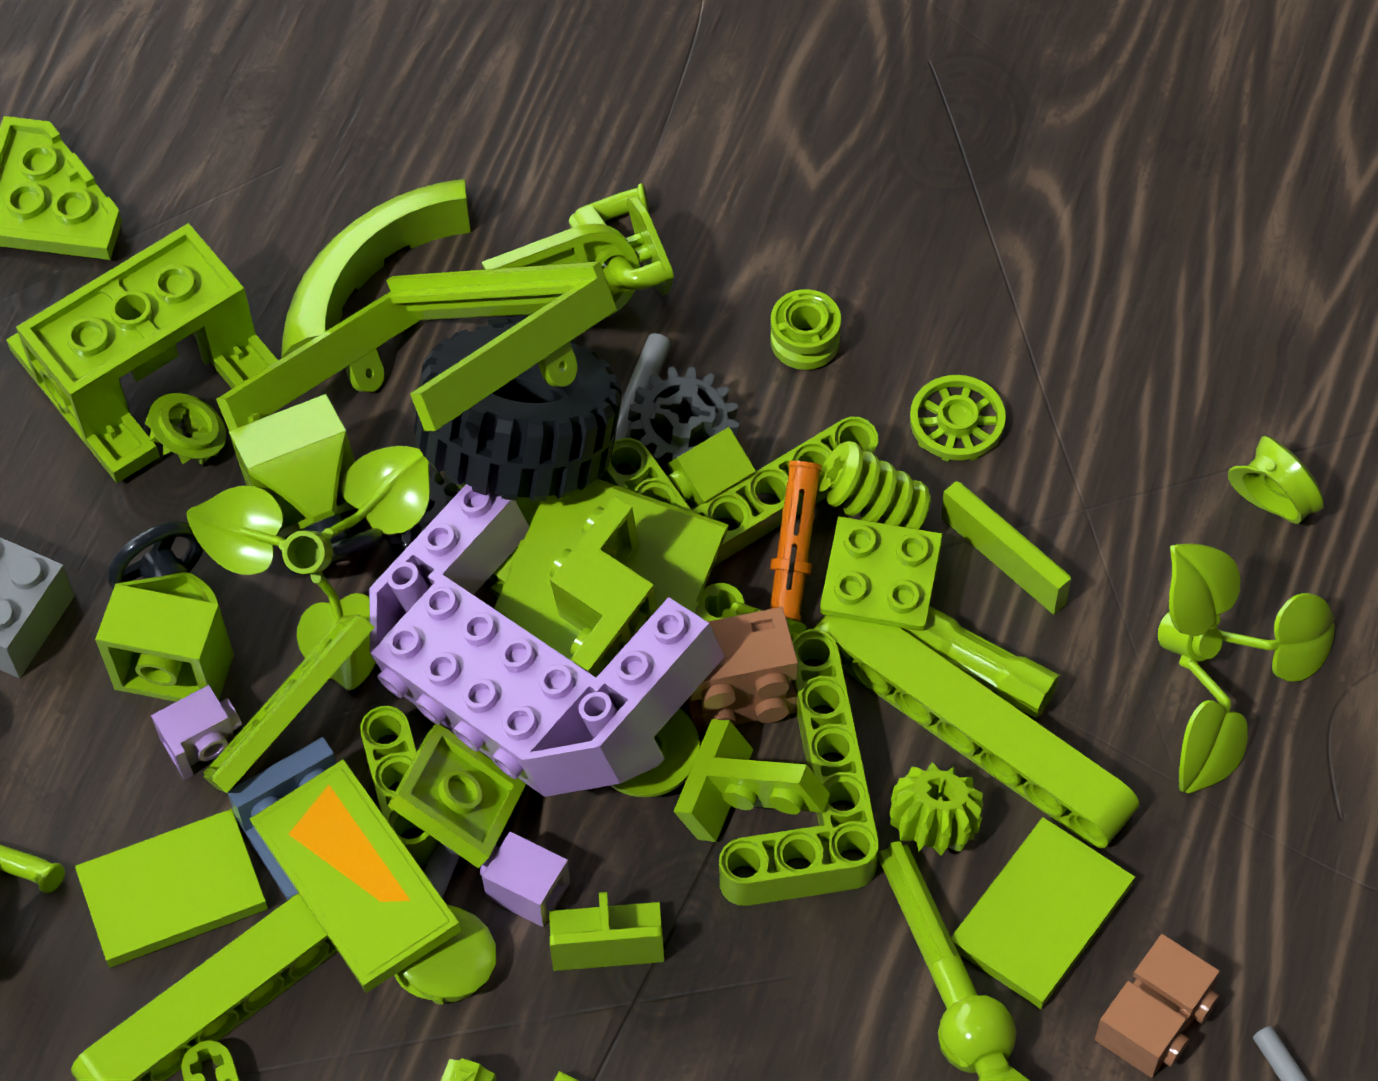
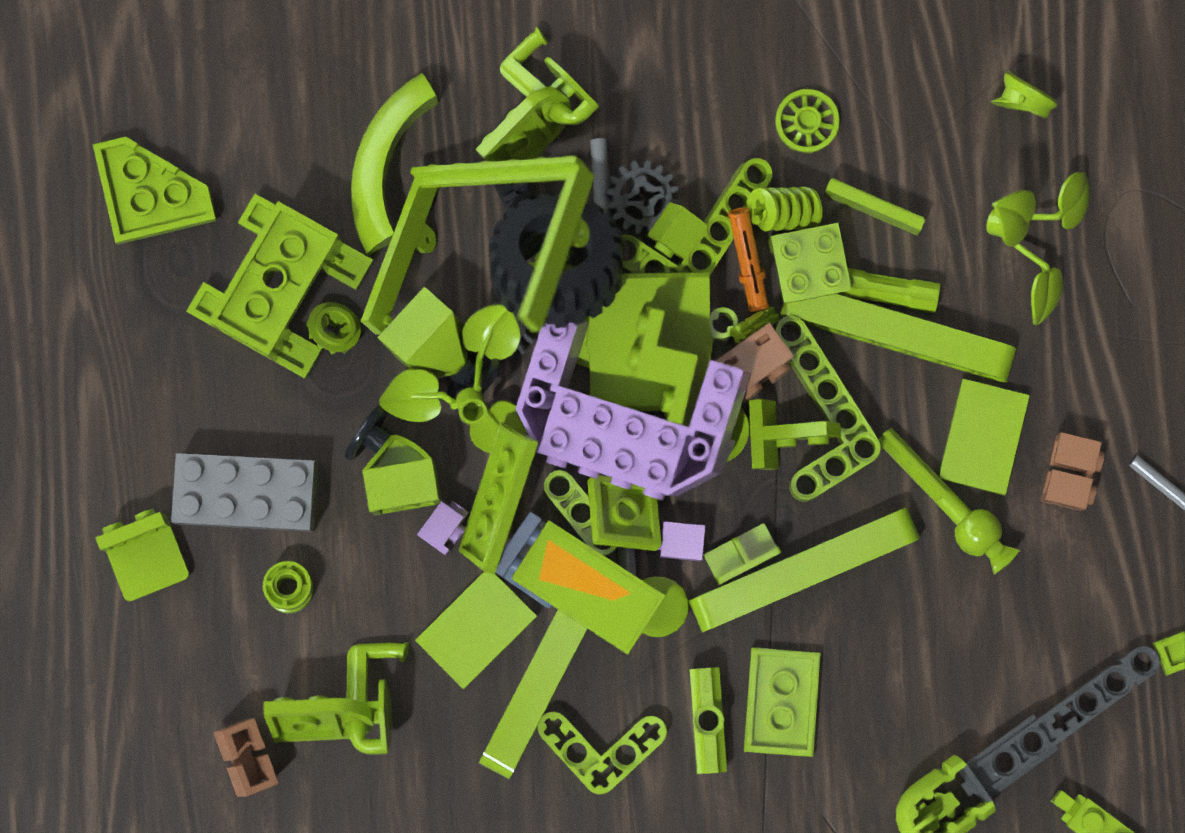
camera: 20 degrees left, 25 degrees up
lime wheel [770,289,841,370] -> none
lime gear [889,763,984,856] -> none
none -> lime beam [689,507,921,633]

